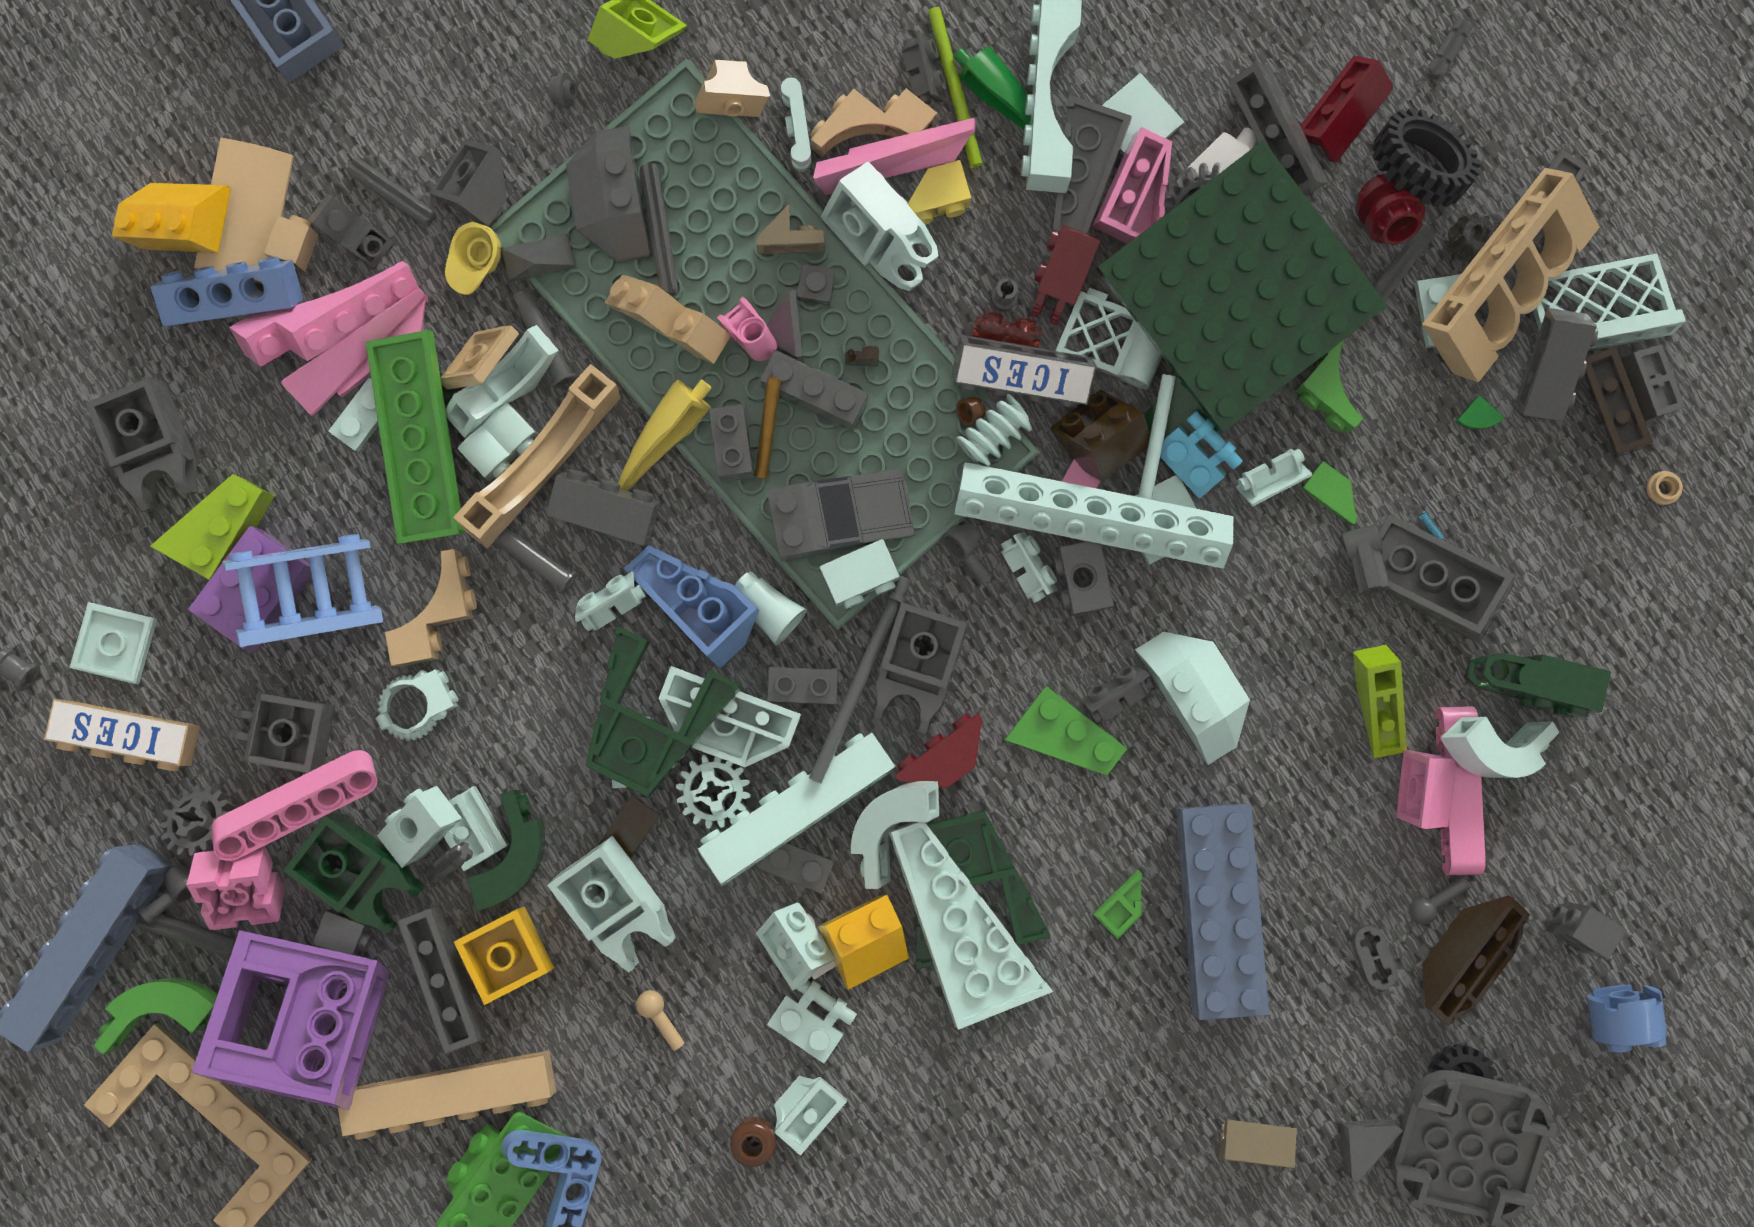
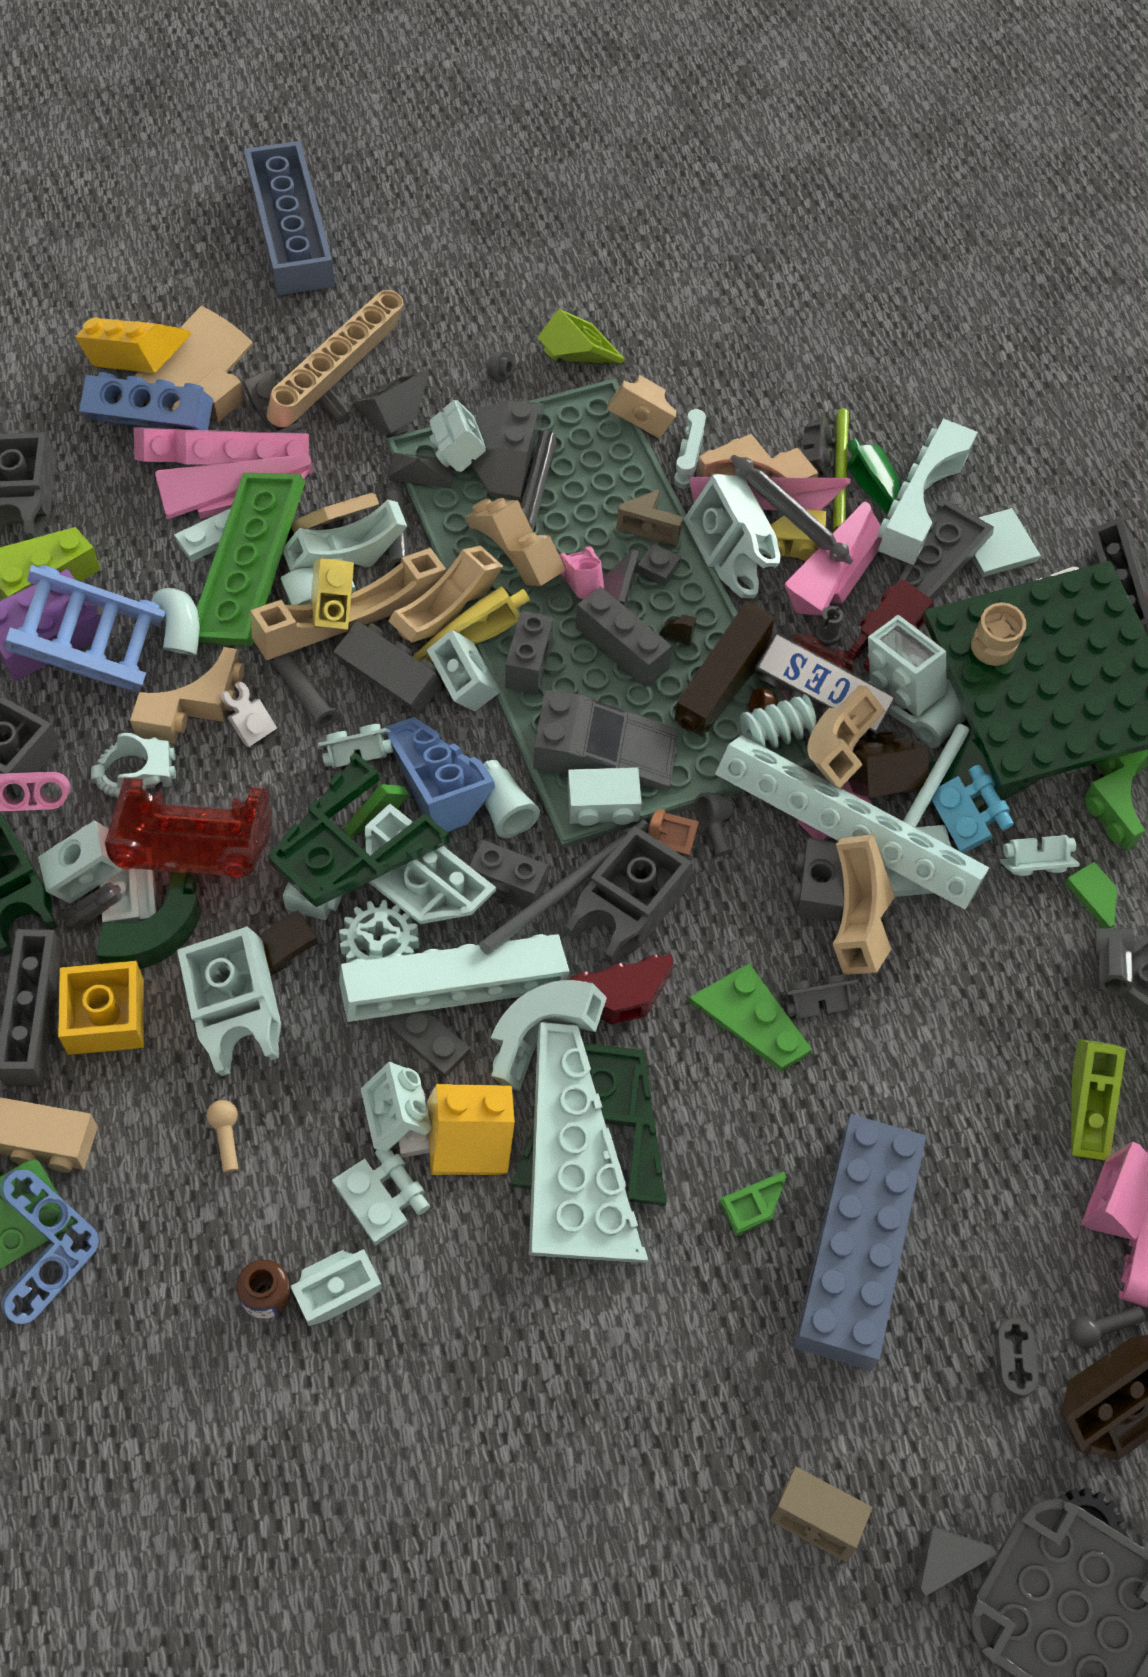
camera: 20 degrees right, 25 degrees down
light yellow piece [445,222,501,295] -> none
pearl gold bar [754,376,781,478] -> none
light aqua hinge [1001,532,1058,603] -> none
bright pink wedge [1092,127,1172,244] -> none
light aqua wedge [1135,632,1250,765] -> none
none -> clear red windscreen [105,778,272,878]
none -> light aqua cylinder [152,588,200,656]
none -> white plate [220,682,277,747]
none -> tan beam [266,290,403,427]
none -> light yellow slope [311,558,354,630]
none -> bright green tile [344,784,410,838]
none -> tan arch [388,545,503,643]
none -> light aqua brick [427,630,500,711]
none -> light aqua brick [430,400,486,472]
none -> nougat tile [648,809,699,856]
none -> dark brown slope [674,601,775,737]
none -> dark grey wheel [731,455,853,565]
none -> bright pink wedge [785,502,882,616]
none -> tan arch [807,685,885,789]
none -> tan arch [833,834,895,975]
none -> light aqua piece [868,615,946,717]
none -> tan wheel [971,602,1026,666]

